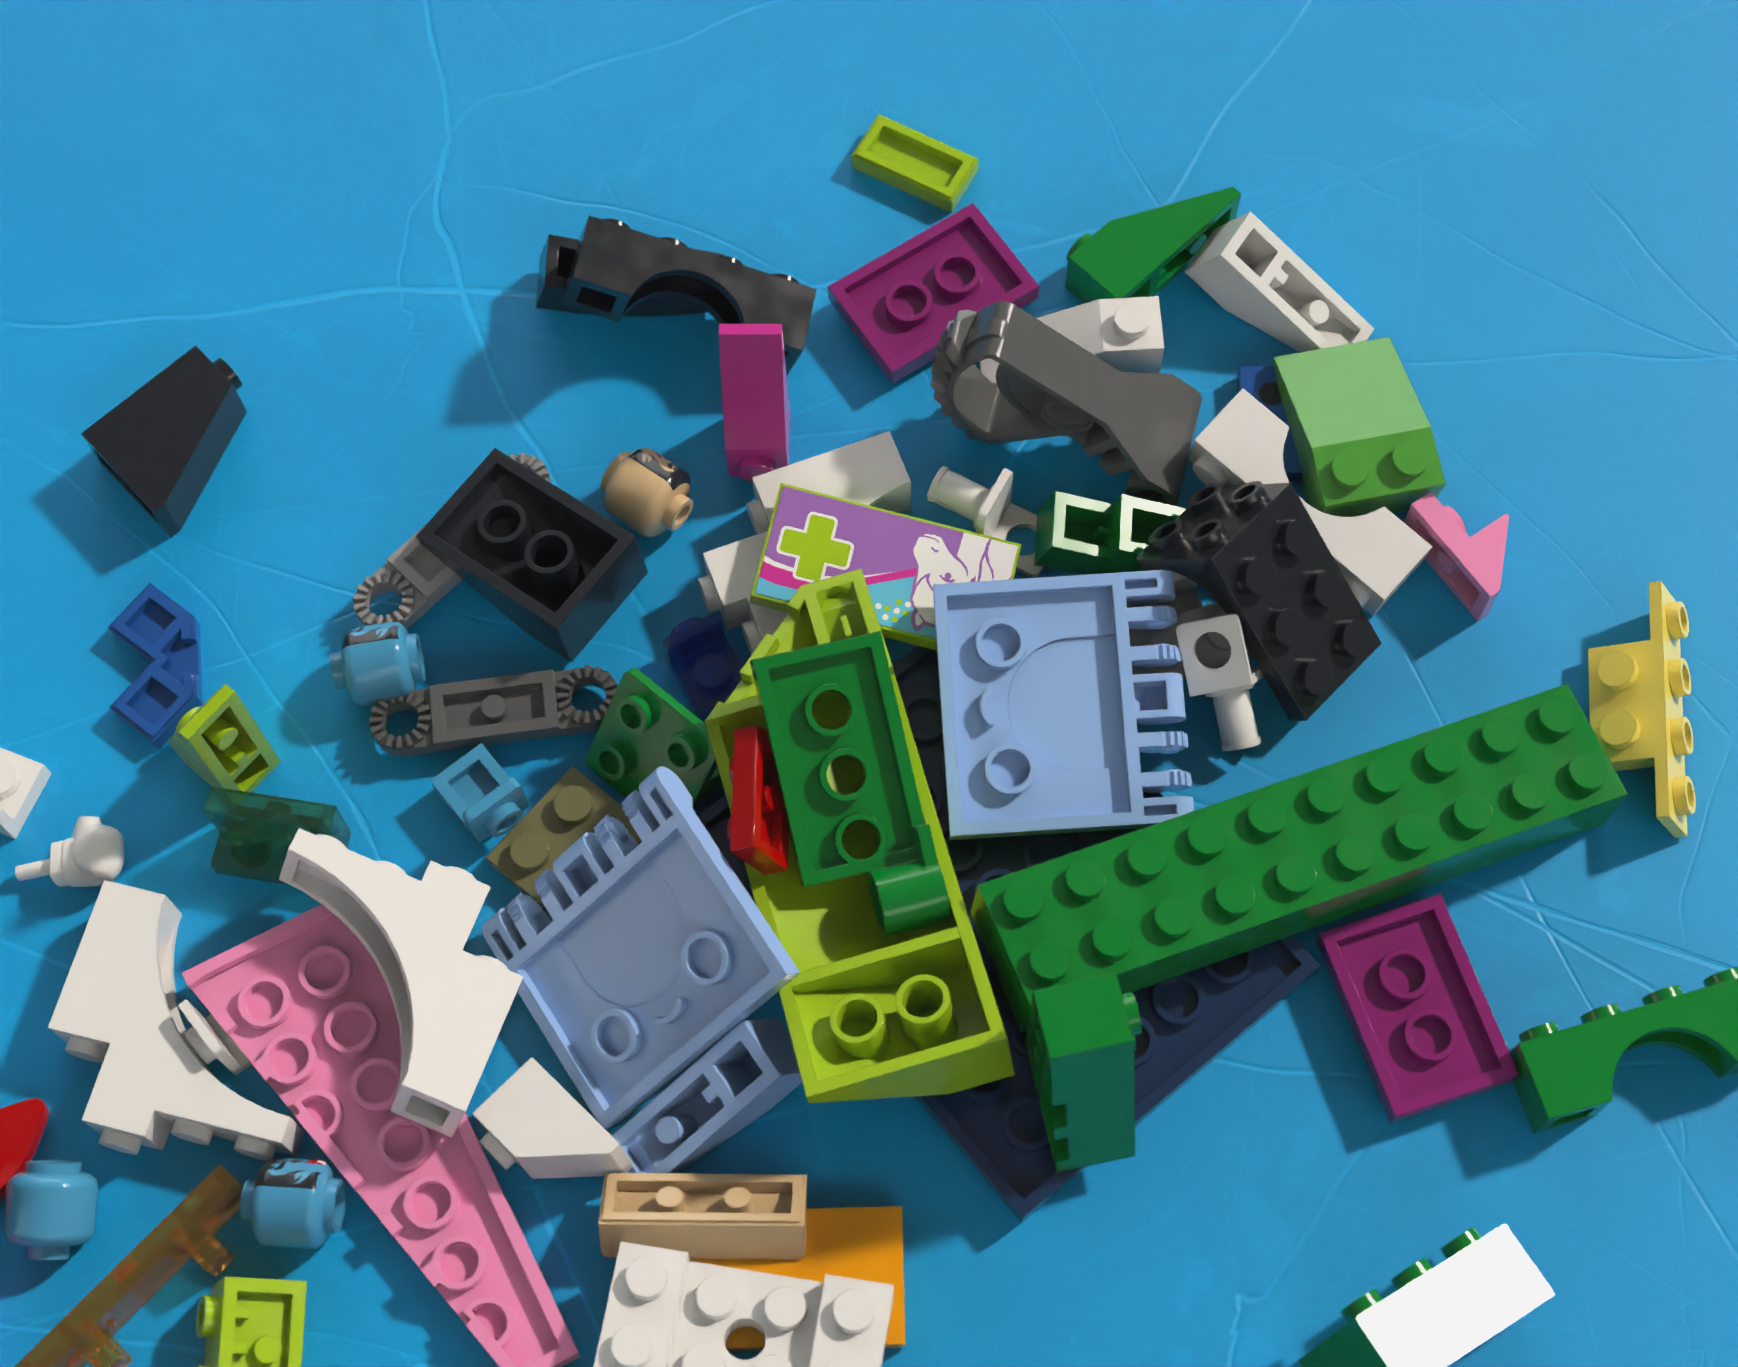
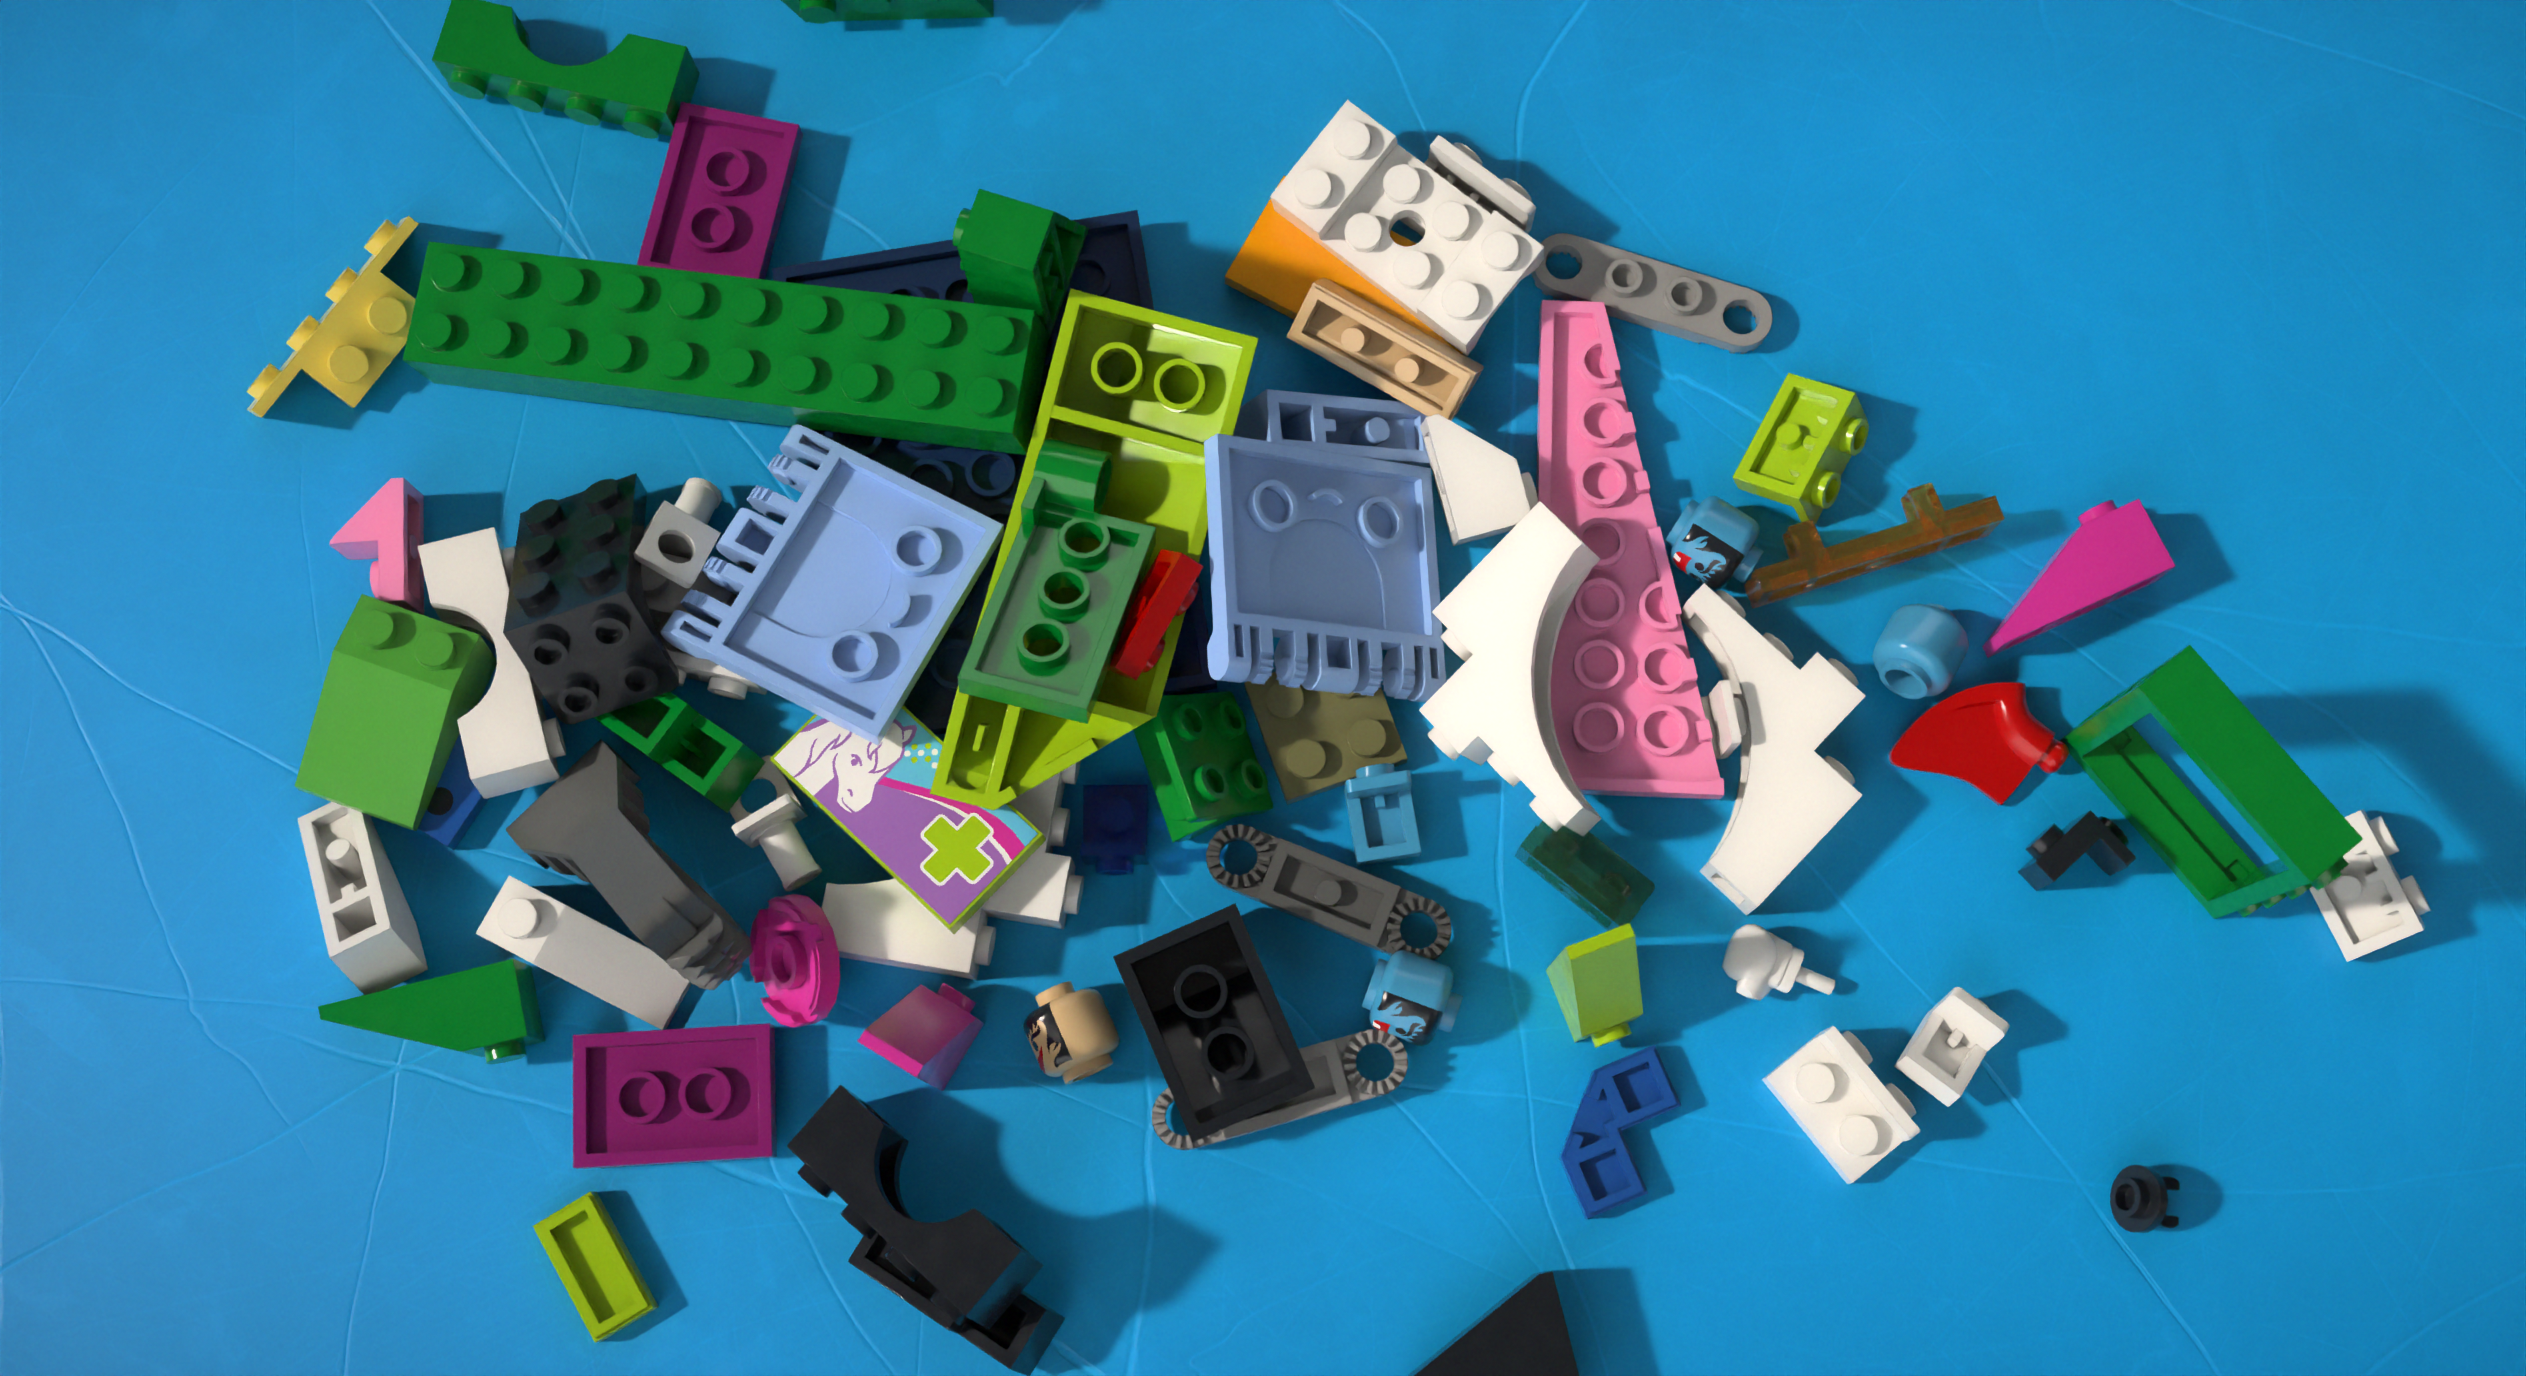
camera: 150 degrees left, 10 degrees up
none -> dark pink tile [749,894,840,1028]

